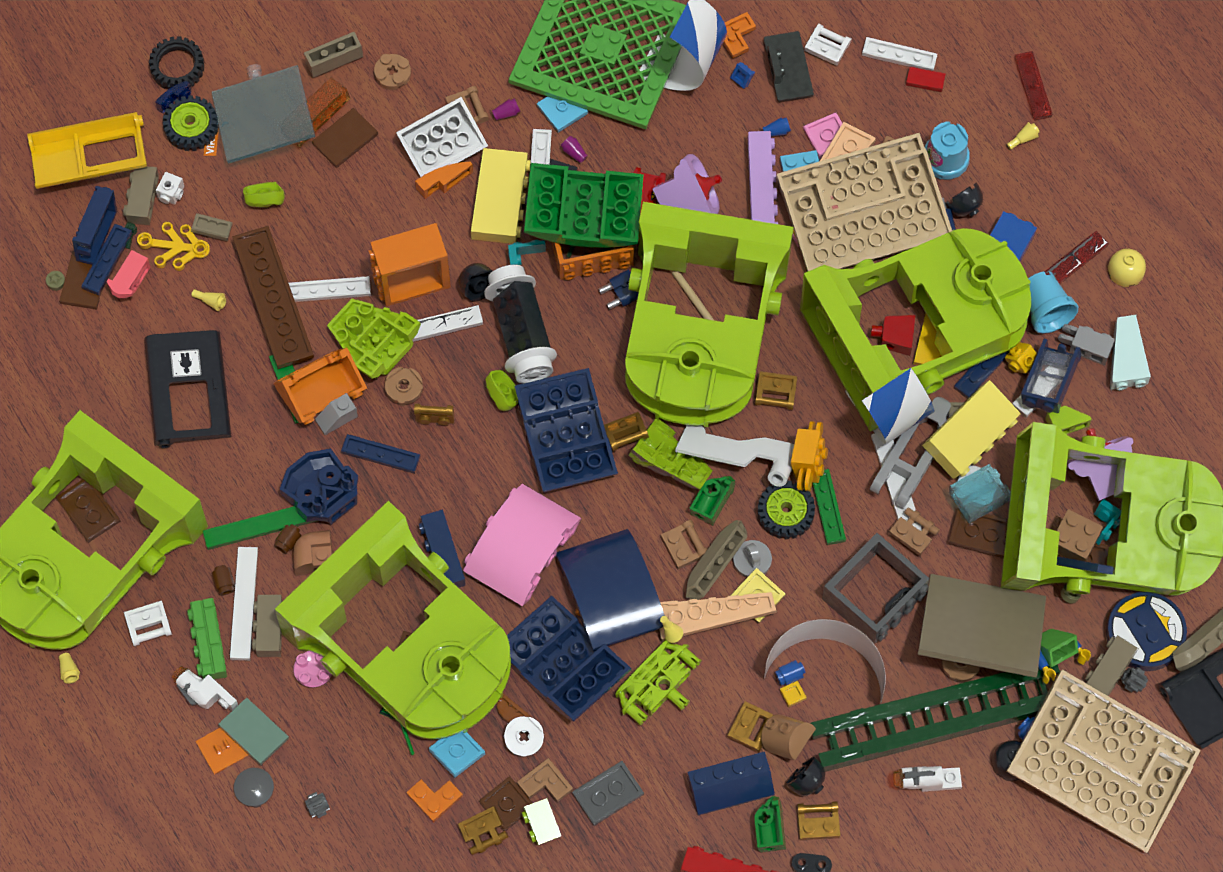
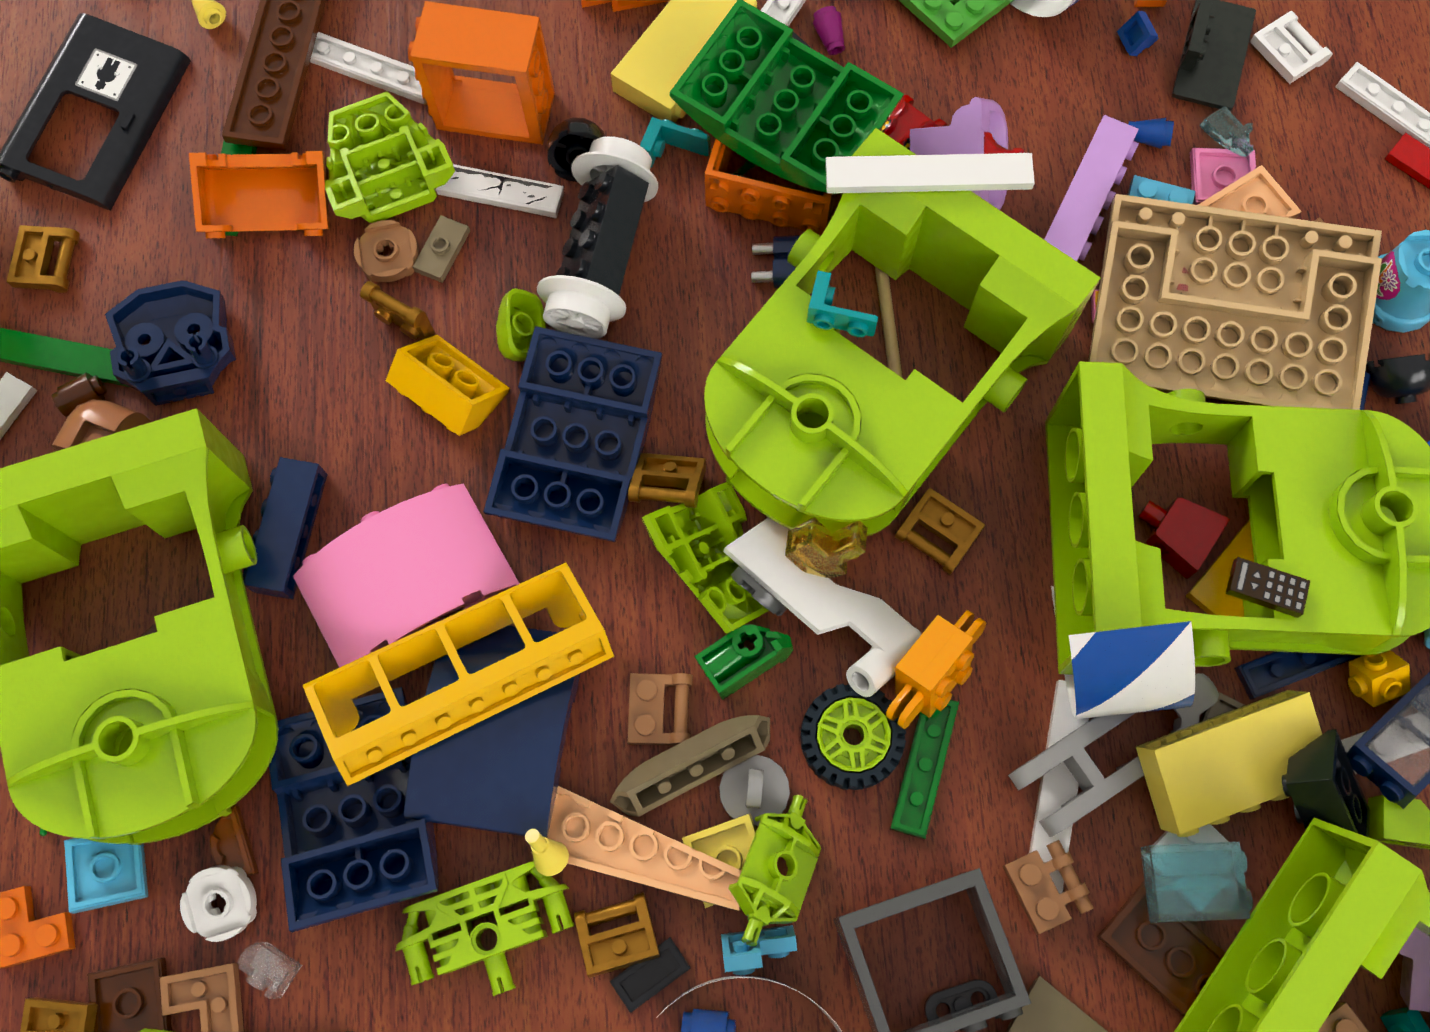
camera: 30 degrees right, 5 degrees up
light grey slope [315,393,358,435] -> none
dark blue tile [341,434,420,474] -> none
none -> pearl gold plate [6,225,80,293]
none -> clear brick [237,942,302,999]
none -> yellow window [303,563,614,786]
none -> yellow slope [385,335,510,436]
none -> dark tan plate [413,215,470,283]
none -> pearl gold plate [574,892,660,978]
none -> black tile [610,937,691,1013]
none -> medium azure plate [721,925,797,975]
none -> lime plate [728,795,821,946]
none -> dark grey tile [731,566,788,616]
none -> clear yellow brick [785,517,867,578]
none -> teal bracket [807,270,878,337]
none -> white tile [825,153,1035,193]
none -> clear light blue slope [1199,107,1254,157]
none -> dark brown tile [1226,557,1310,618]
none -> black slope [1282,729,1370,837]

